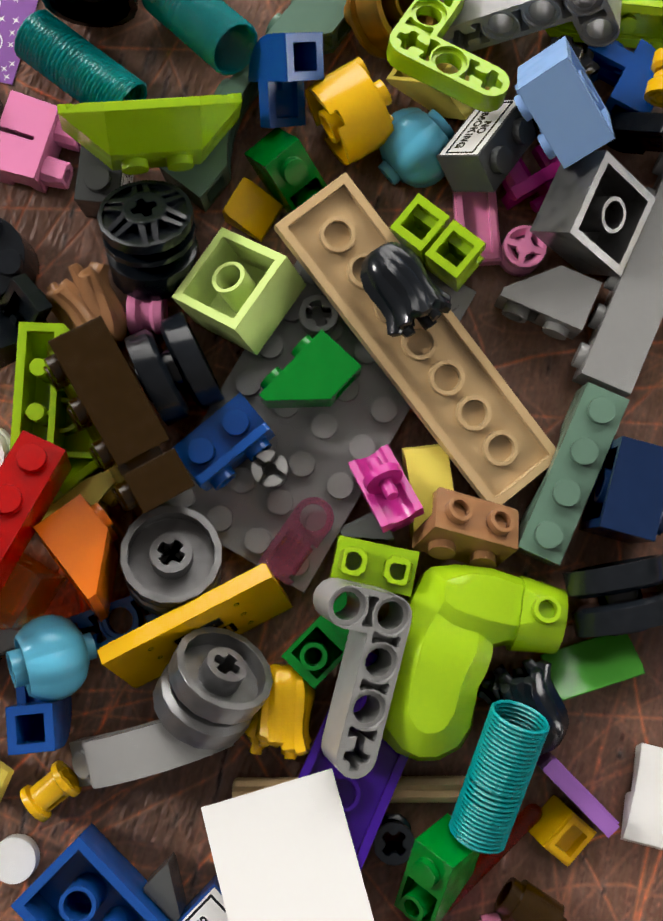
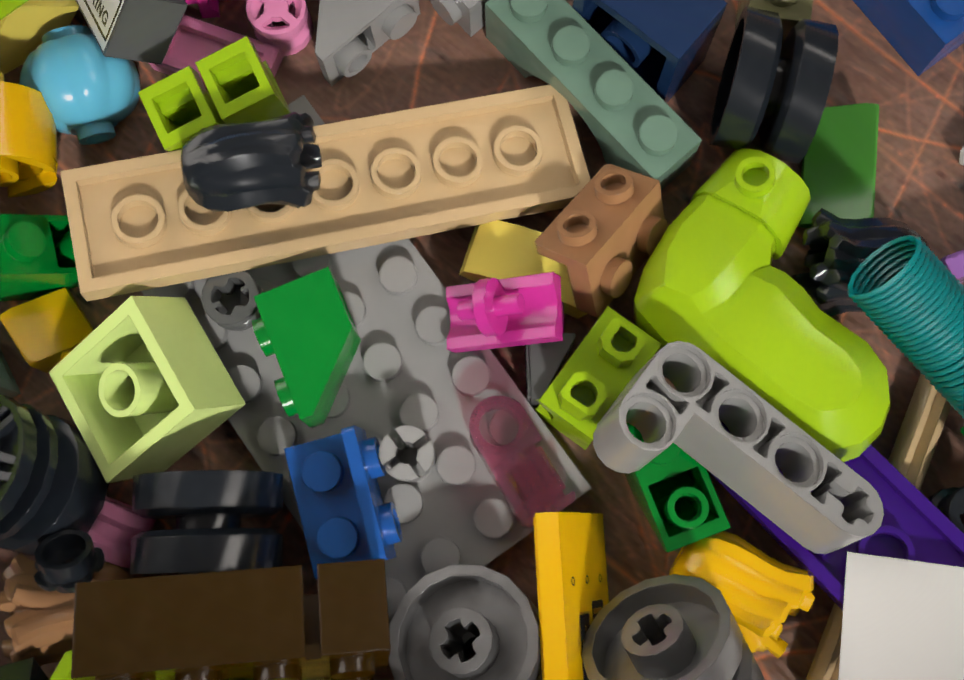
camera: 65 degrees left, 5 degrees down
none -> black plate [34,529,105,594]

